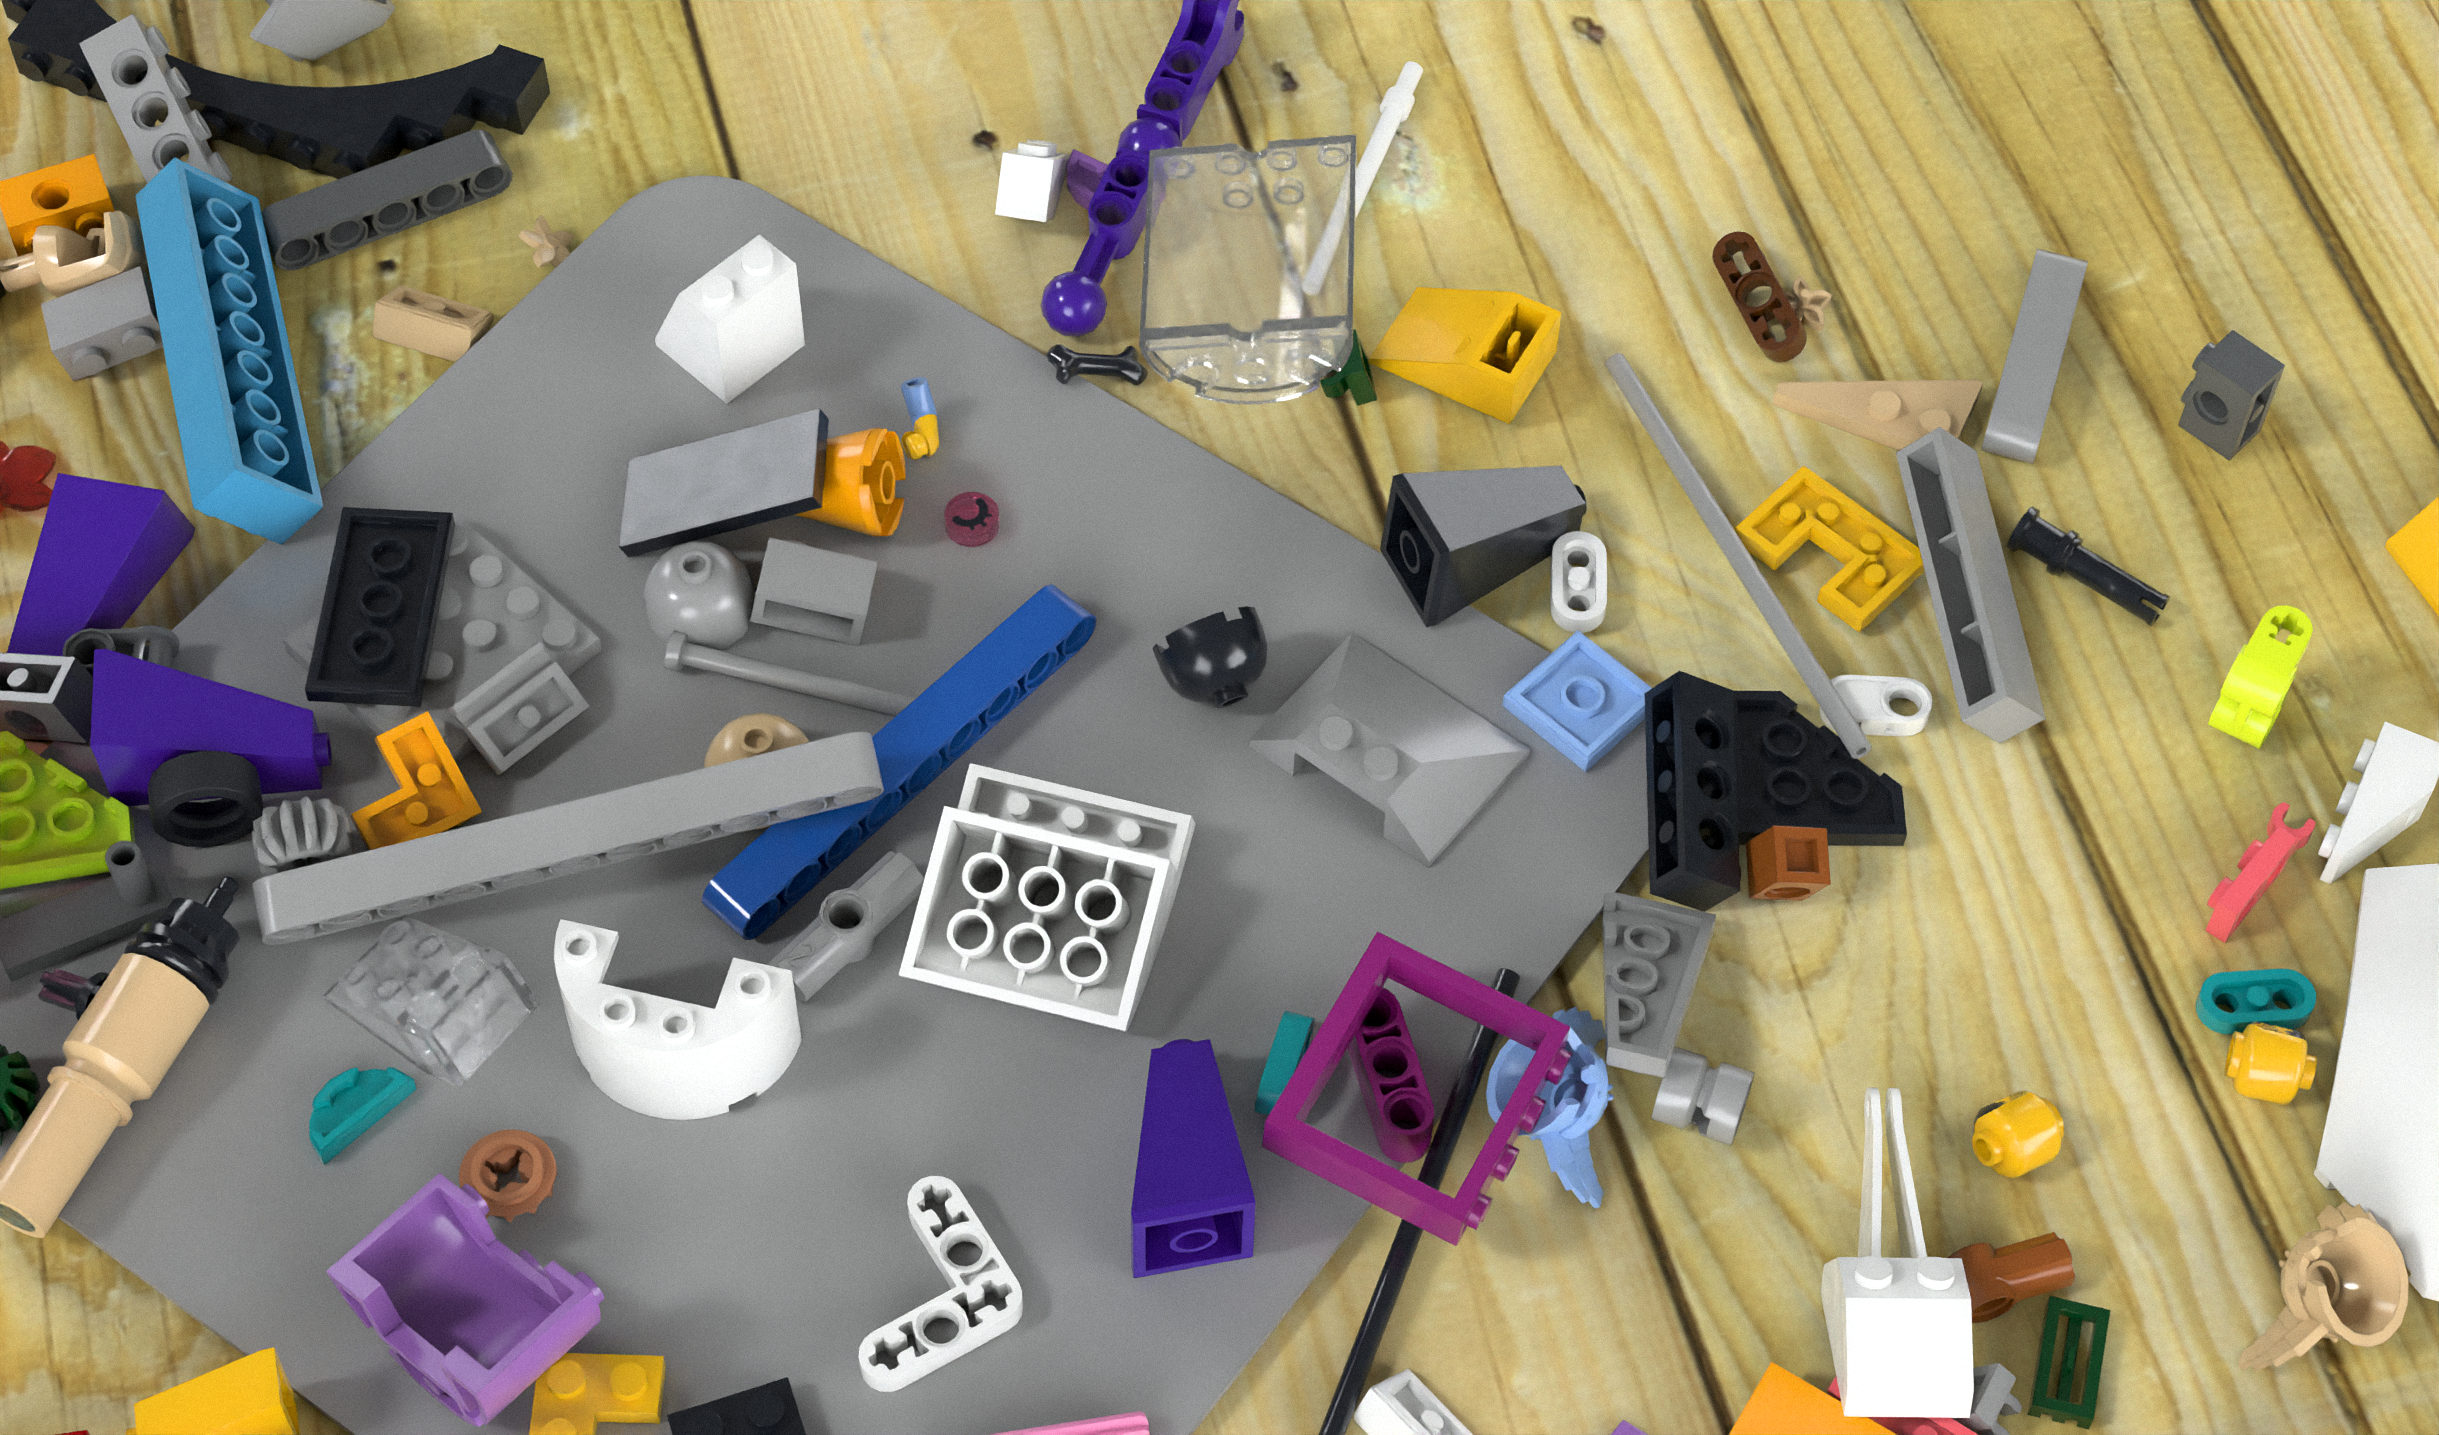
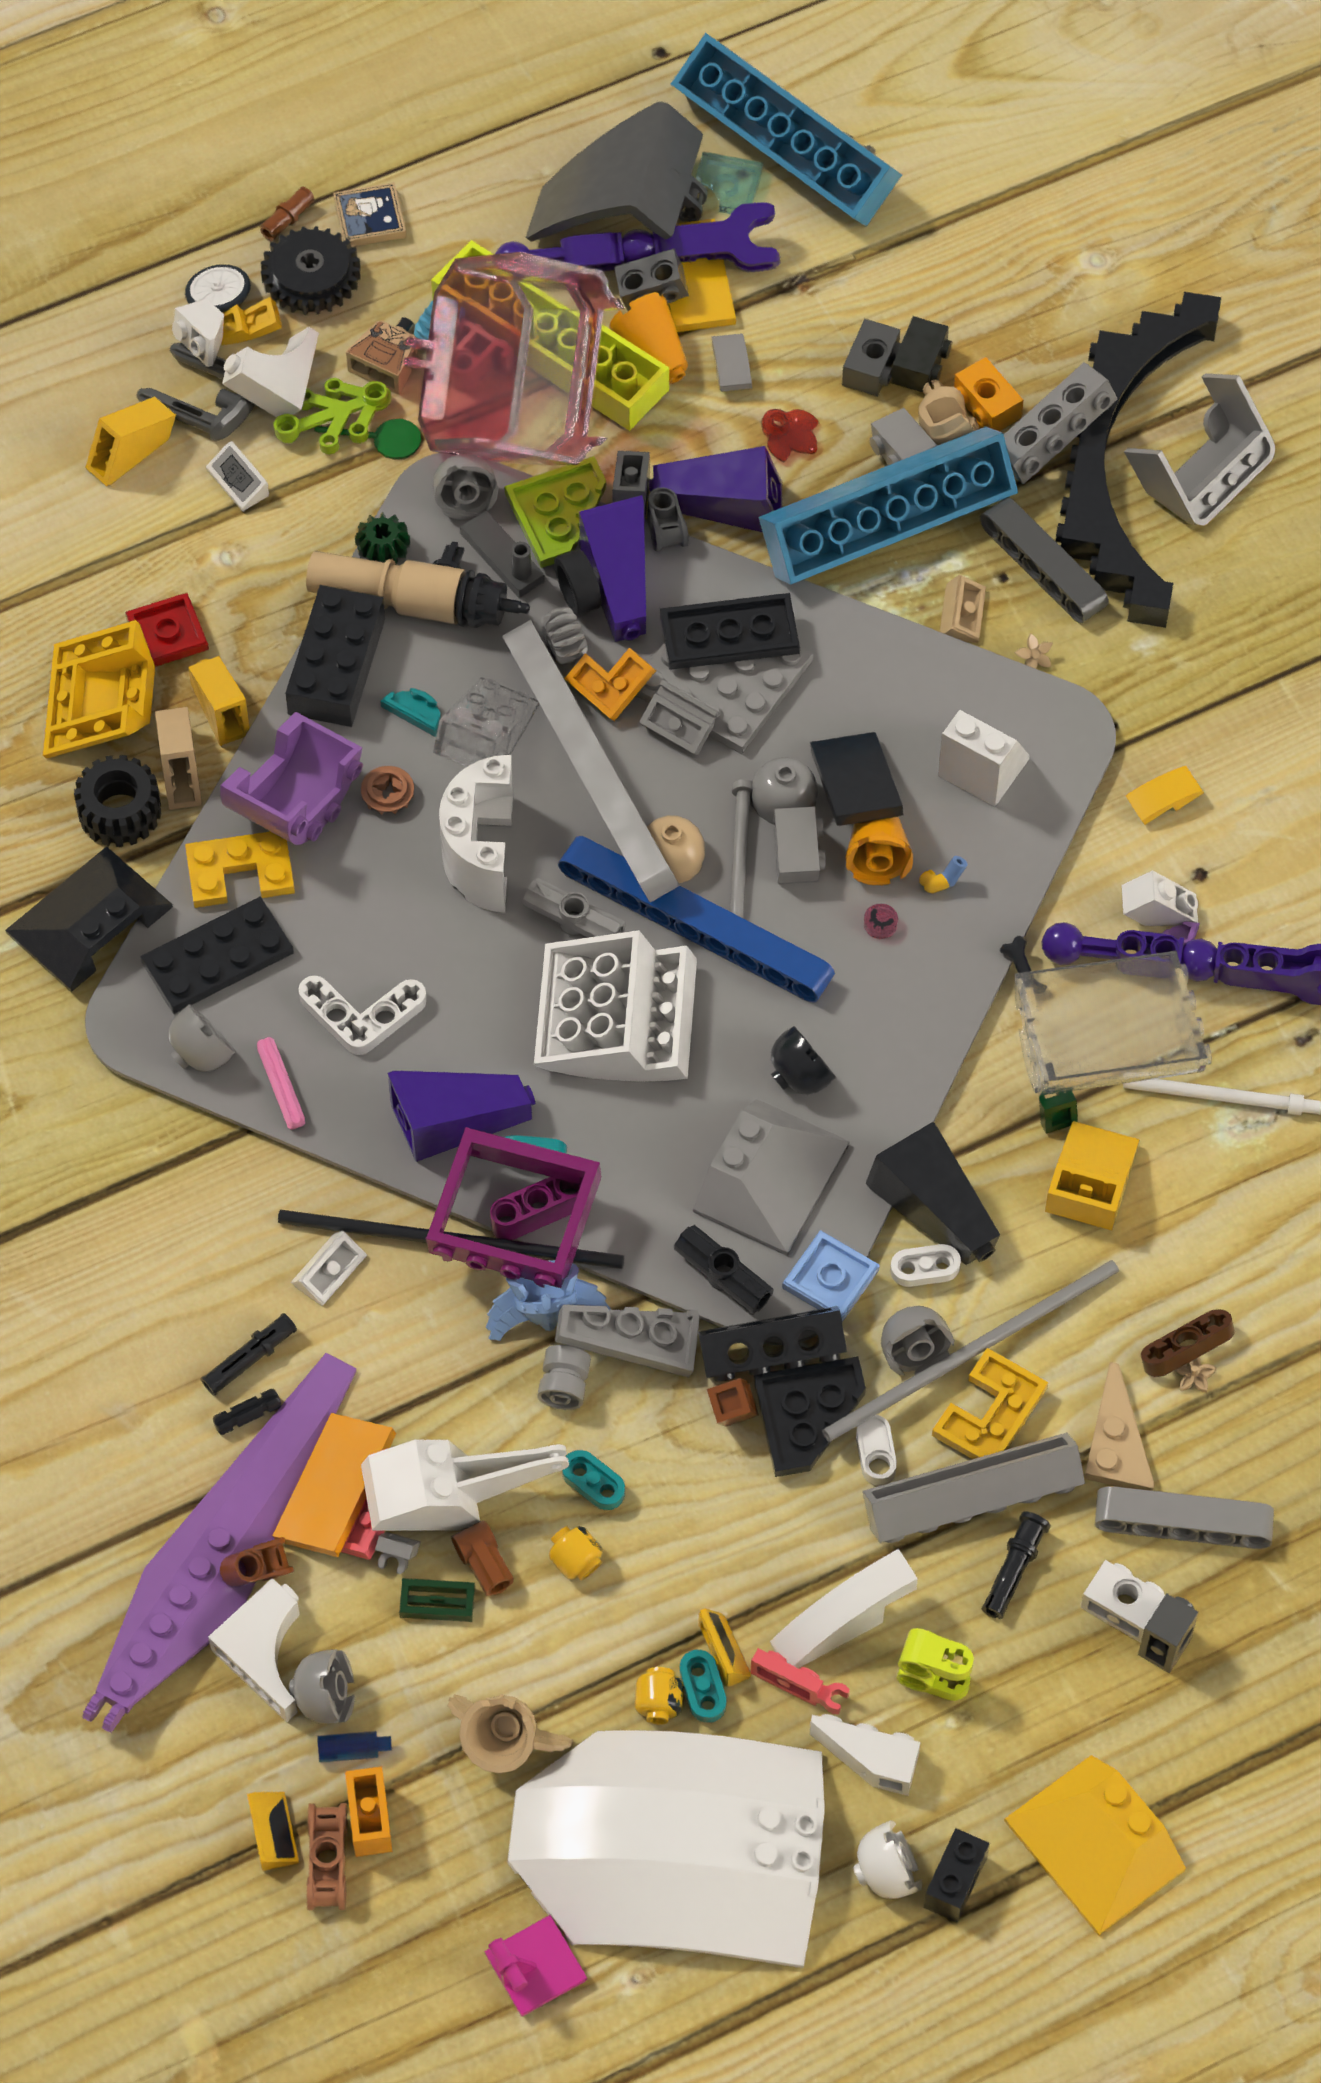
camera: 80 degrees right, 5 degrees up
none -> black brick [285,585,385,727]
none -> teal plate [562,1450,625,1510]
none -> black piece [674,1224,774,1314]
none -> yellow slope [698,1608,751,1687]
none -> white slope [770,1549,918,1668]
none -> light grey cylinder [881,1306,954,1376]
none -> white brick [1080,1560,1165,1643]
none -> yellow slope [1125,766,1204,825]

